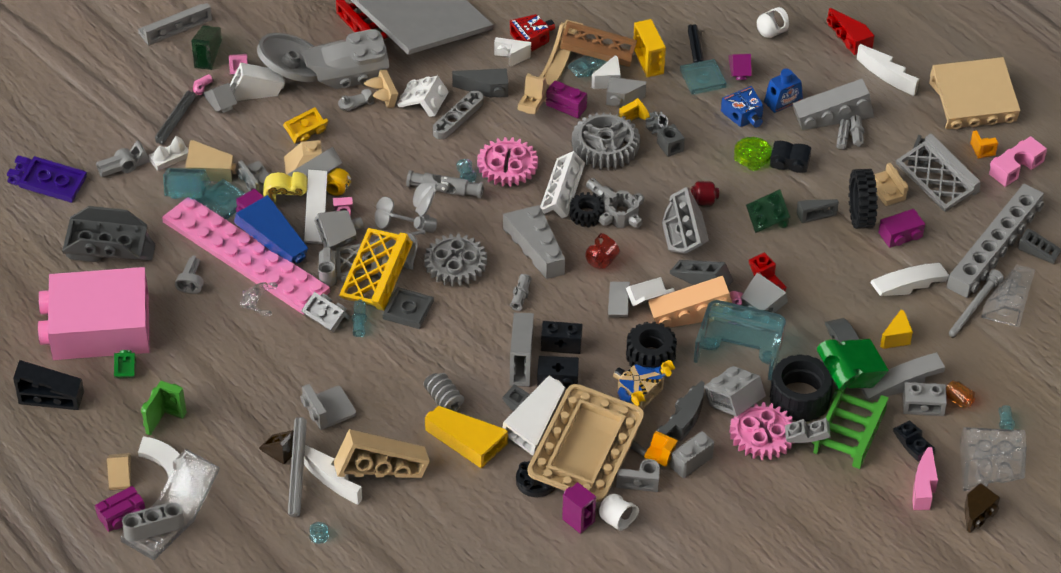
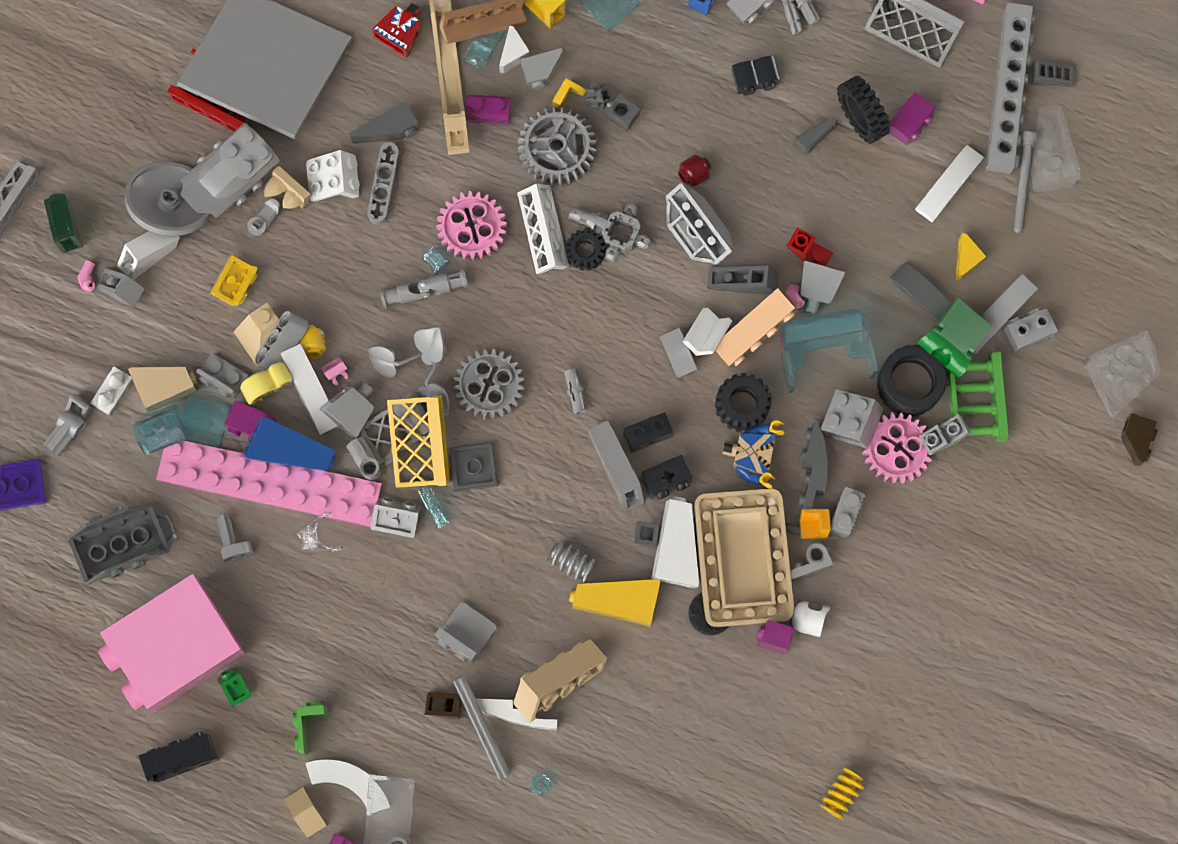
camera: 30 degrees left, 30 degrees up
dark grey axle [155,90,195,144] -> none
bright pink tile [229,54,248,74] -> none
white slope [494,37,531,67] -> none
light grey wedge [503,205,565,279] -> none
clear red helmet [585,233,620,269] -> none
blue torso [721,86,763,128] -> none
clear neon green tile [734,137,772,171] -> none
clear green hinge [746,189,790,233] -> none
tan bracket [874,163,908,206] -> none
black slope [893,420,935,462] -> none
bright pink slope [912,447,938,510] -> none
clear orange brick [946,380,976,409] -> none
clear light blue pin [998,405,1015,432] -> none

